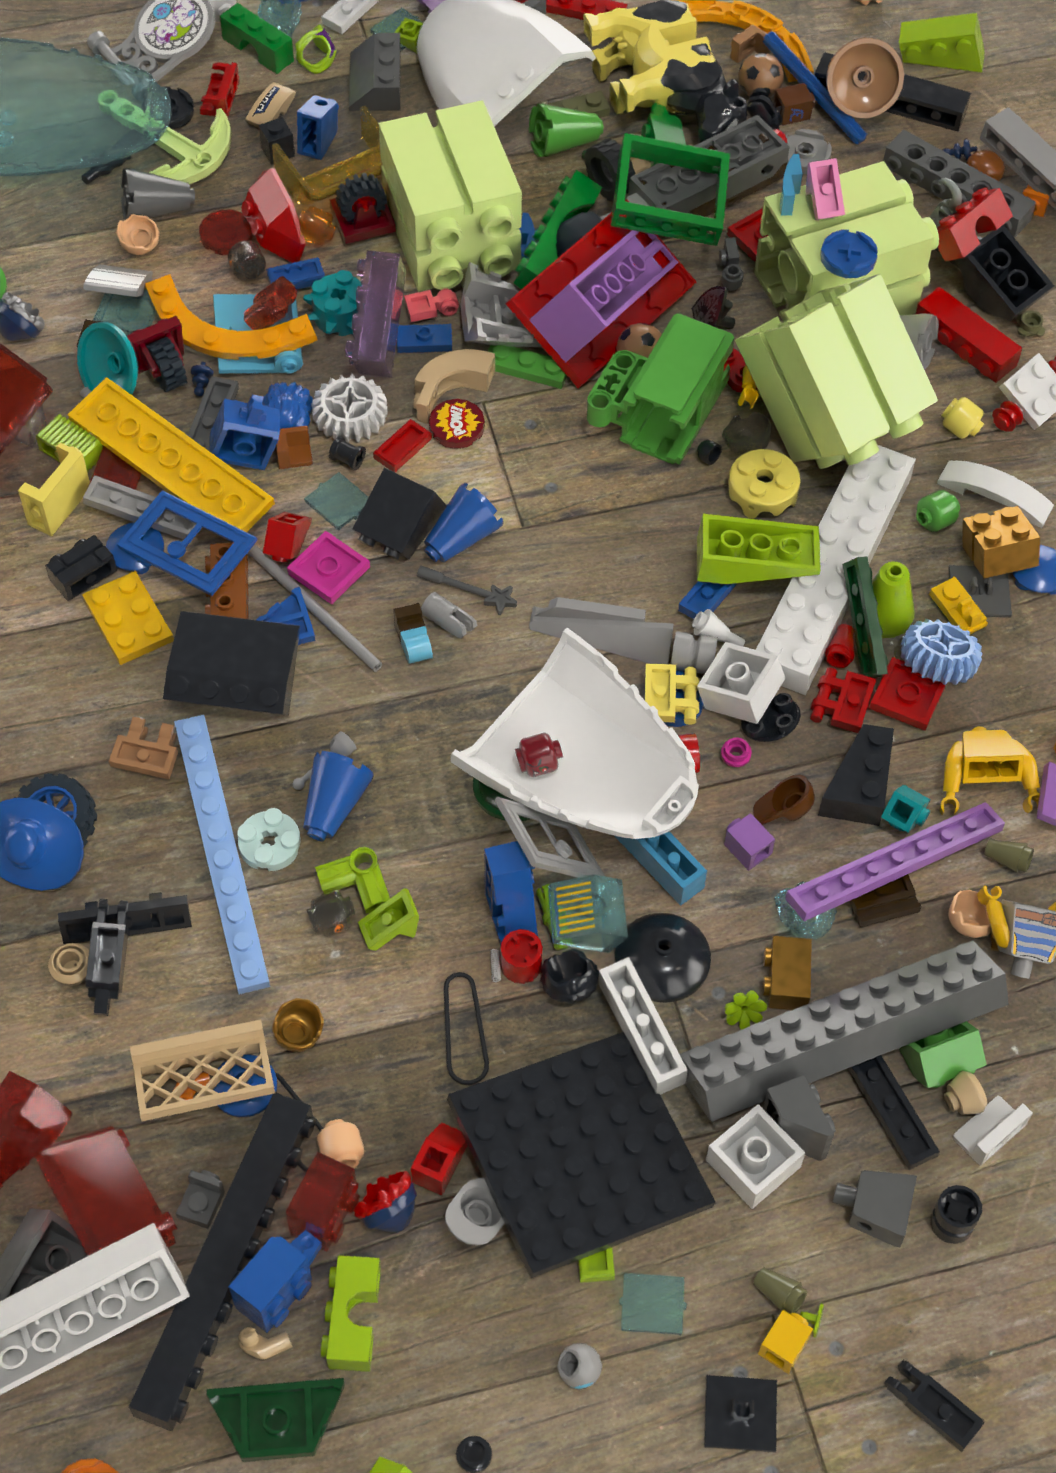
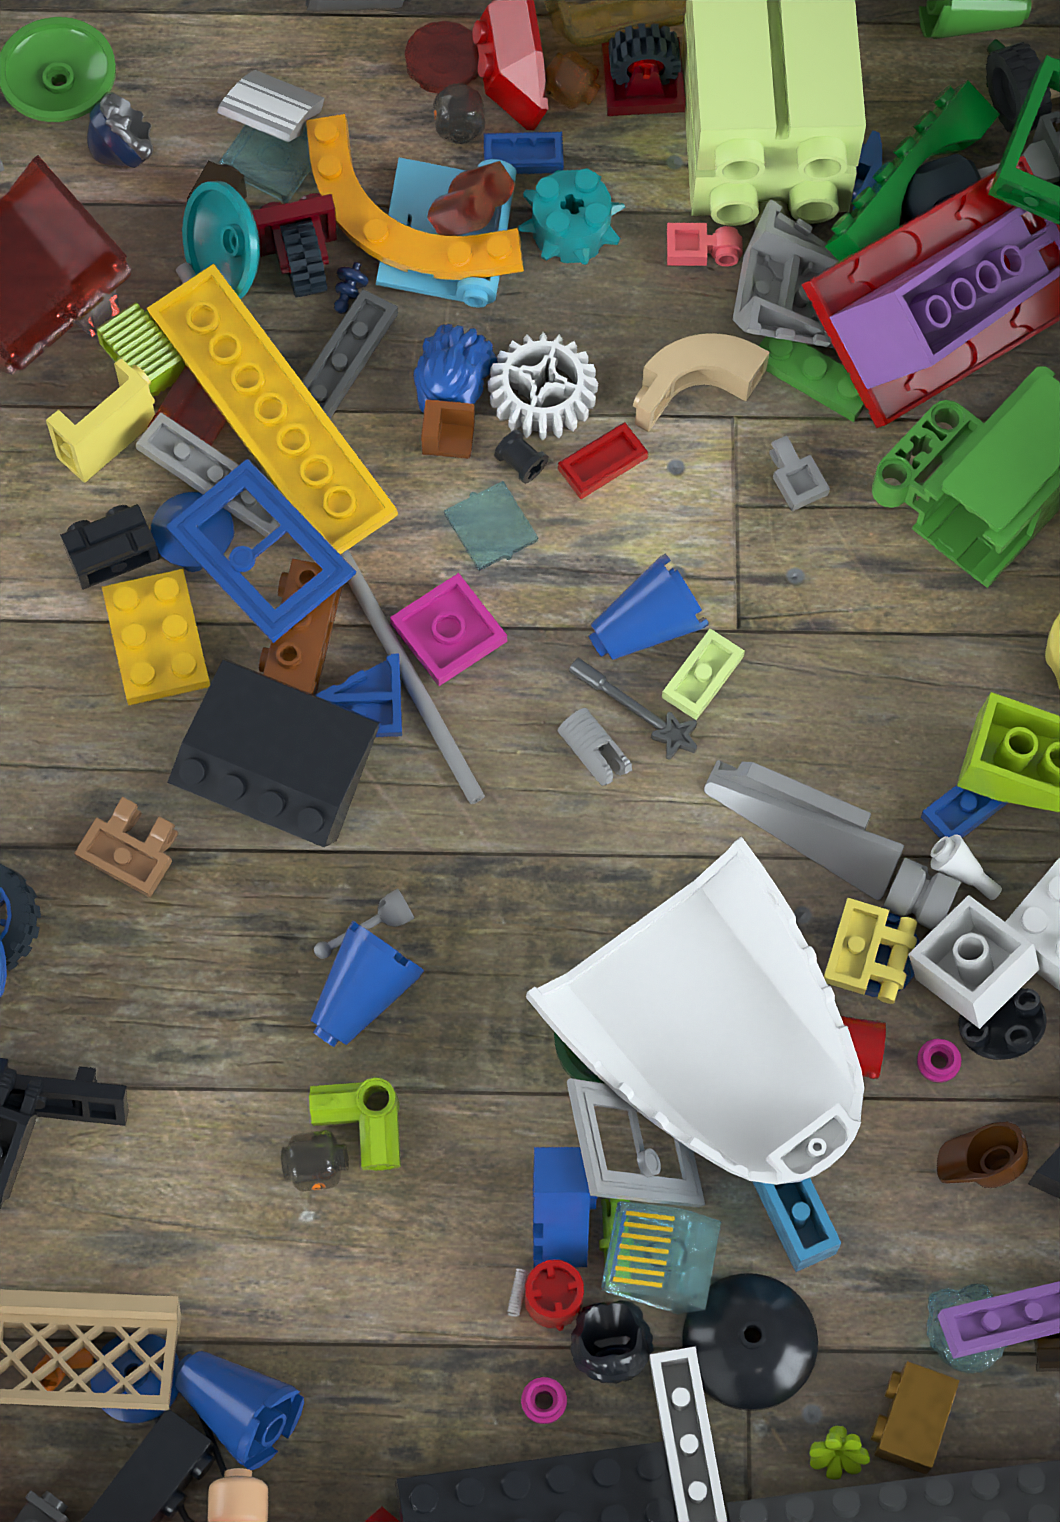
camera: 15 degrees right, 10 degrees up
light nougat hair [116,214,159,255] -> none
light blue plate [174,715,270,994] -> none
blue hinge [209,394,280,470] -> none
light aqua plate [238,808,301,871] -> none
red slope [263,512,312,562] -> none
pearl gold hair [272,998,324,1052] -> none
clear purple piece [345,250,406,378] -> none
black slope [352,468,447,560] -> none
lime slope [358,888,419,951] -> none
leg [393,603,433,664] -> none
blue plate [397,324,452,353] -> none
tile [429,399,485,449] -> none
black piece [444,972,489,1085] -> none
dark red head [515,733,563,778] -> none
medium nougat piece [616,323,662,358] -> none
black hinge [697,440,722,465] -> none
medium lavender brick [724,813,775,871] -> none
none -> blue cone [175,1351,304,1470]
none -> dark pink plate [521,1377,567,1424]
none -> yellowish green plate [662,629,745,720]
none -> light grey plate [769,436,830,511]

